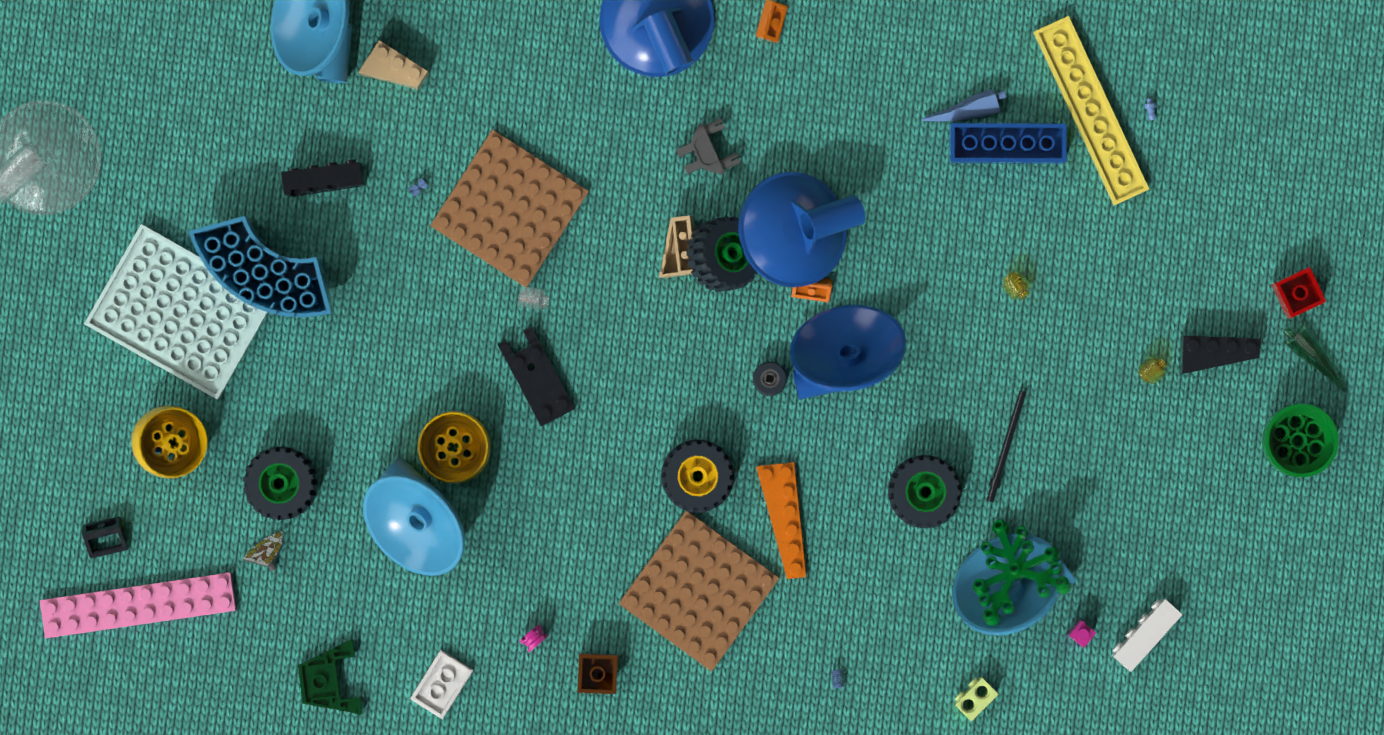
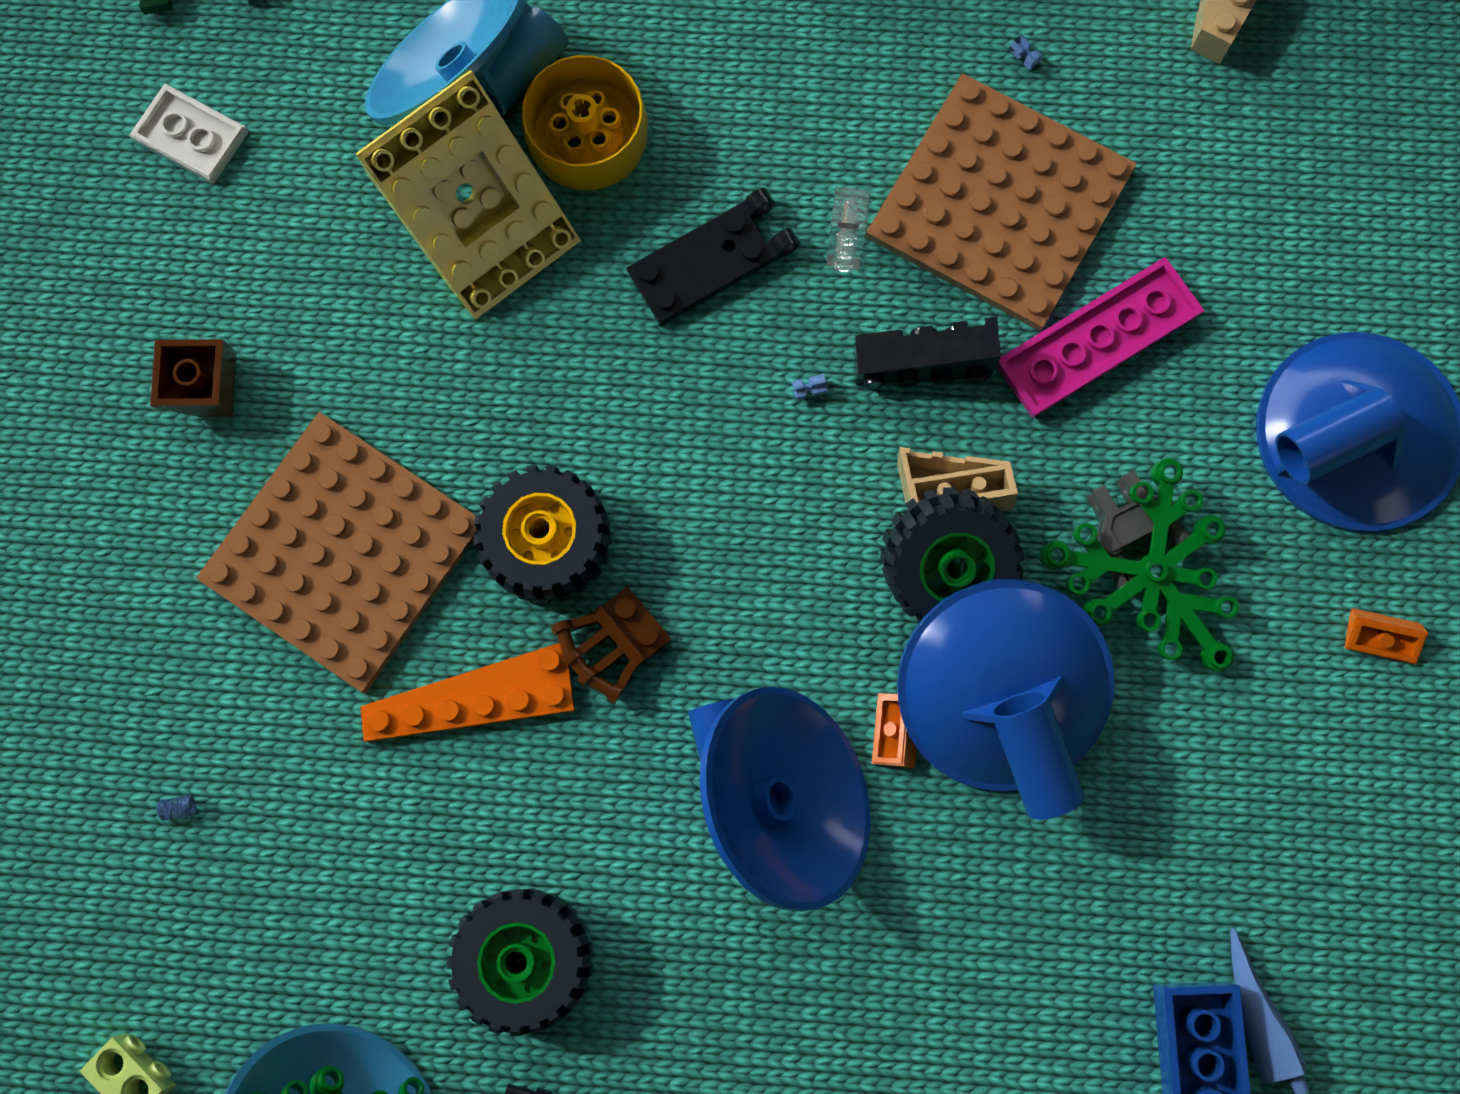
camera: 95 degrees right, 10 degrees down
dark pink wheel [519,623,549,652] -> none
black wheel [753,362,787,396] -> none
none -> light yellow slope [356,70,581,320]
none -> reddish brown plate [551,586,671,705]
none -> medium blue piece [792,374,828,400]
none -> black wedge [853,317,1001,389]
none -> dark pink plate [996,257,1205,419]
none -> green plant [1040,458,1239,671]

